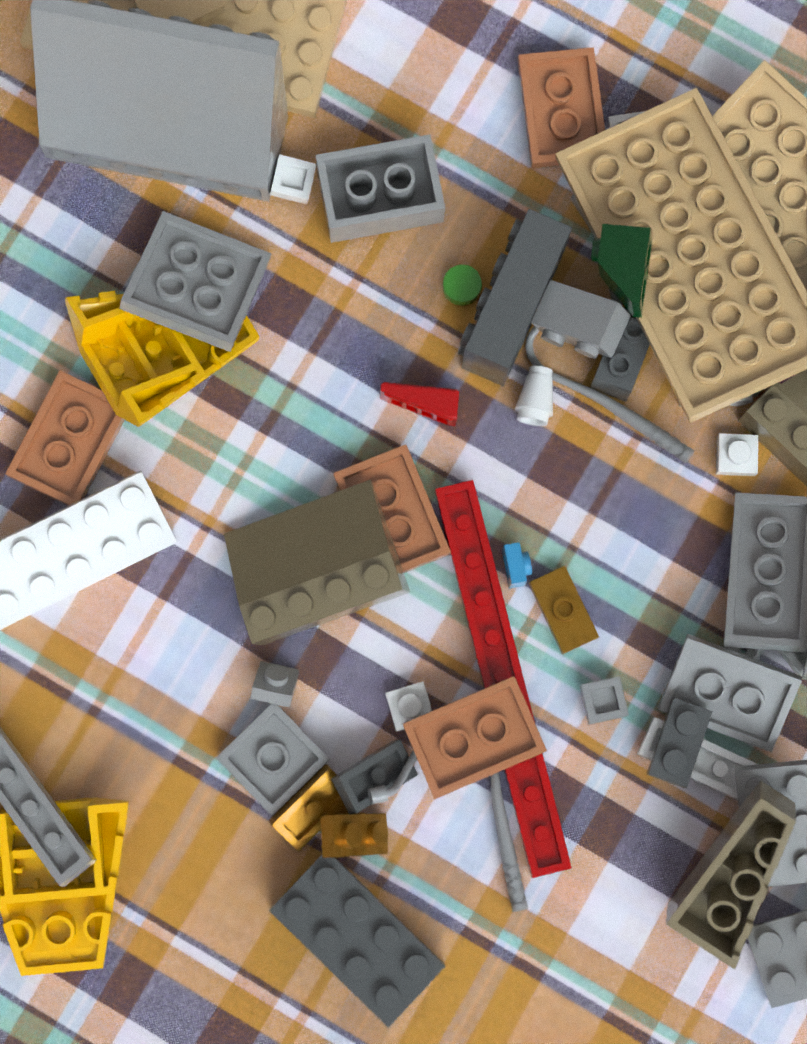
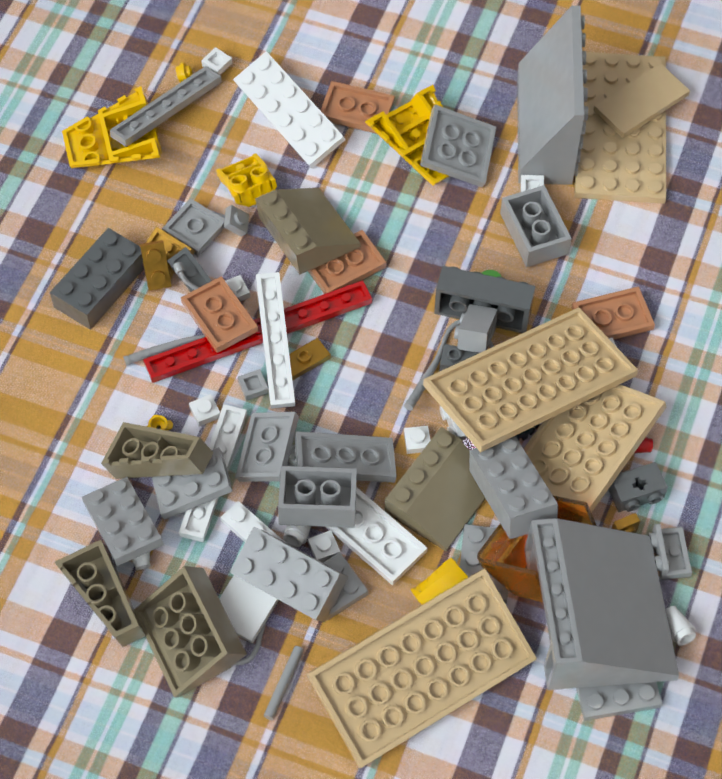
camera: 85 degrees right, 20 degrees down
red slope [380,382,460,427] -> none
dark azure plate [502,542,532,589] -> none
white cone [515,366,553,426] -> none
dark green slope [591,224,652,318] -> none
dark grey plate [646,698,713,788] -> none
none -> yellow plate [146,415,173,431]
none -> white plate [189,394,220,427]
none -> yellow slope [216,153,277,207]
none -> white plate [256,272,295,409]

